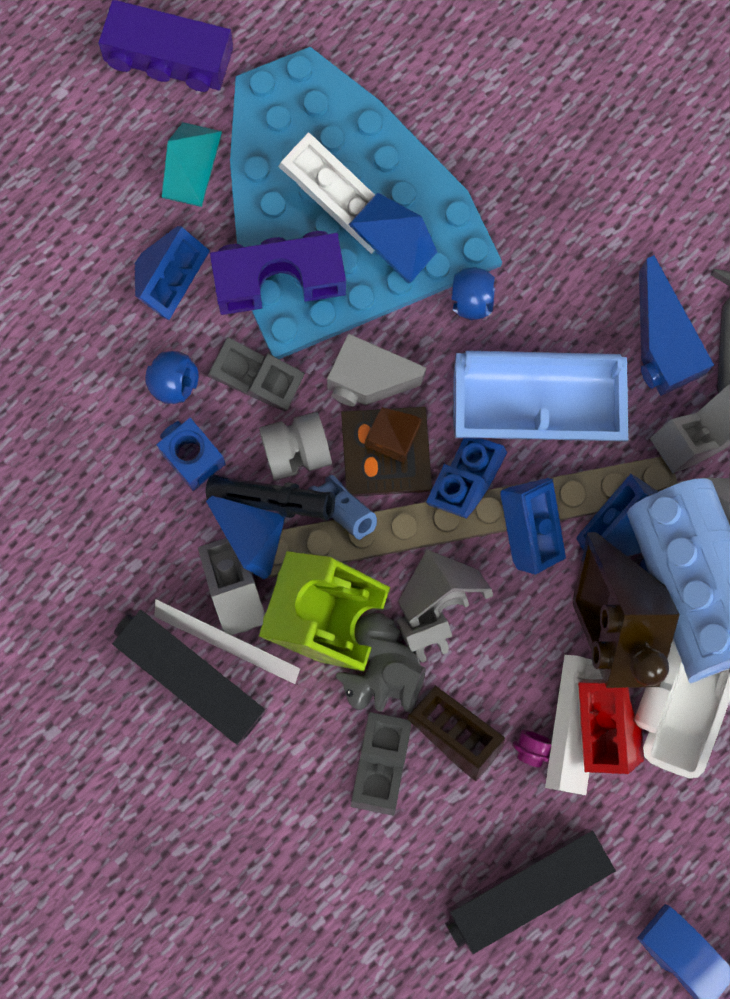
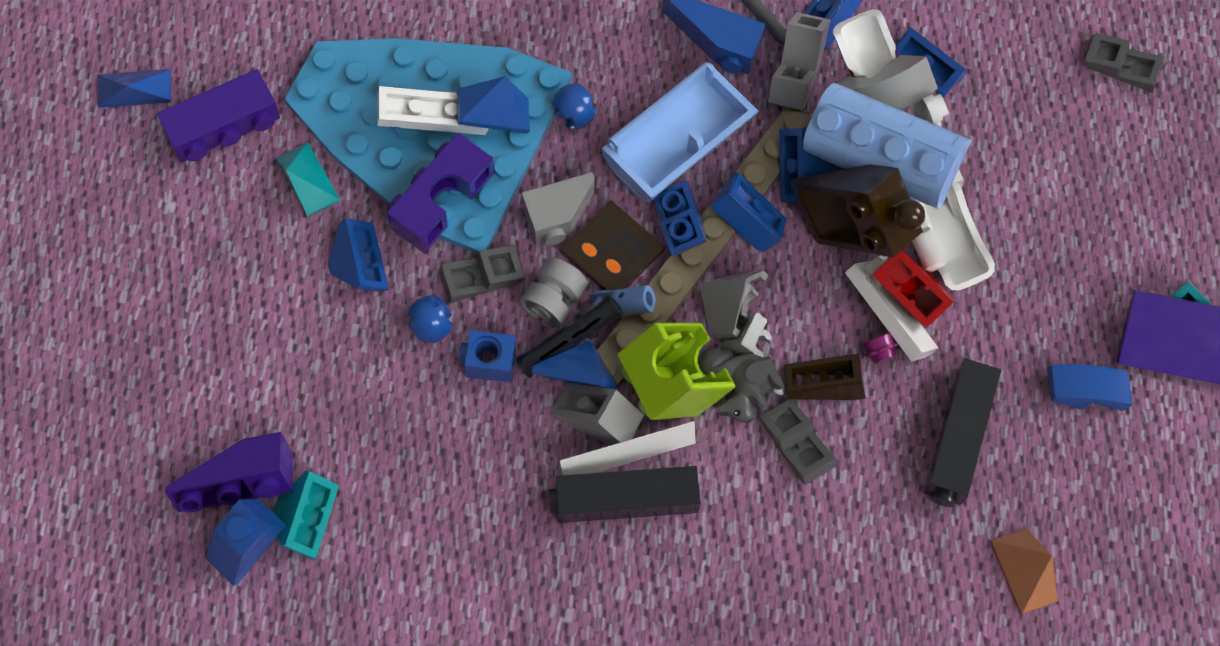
camera: 40 degrees left, 10 degrees down
reddish brown slope [365,407,422,463] -> none

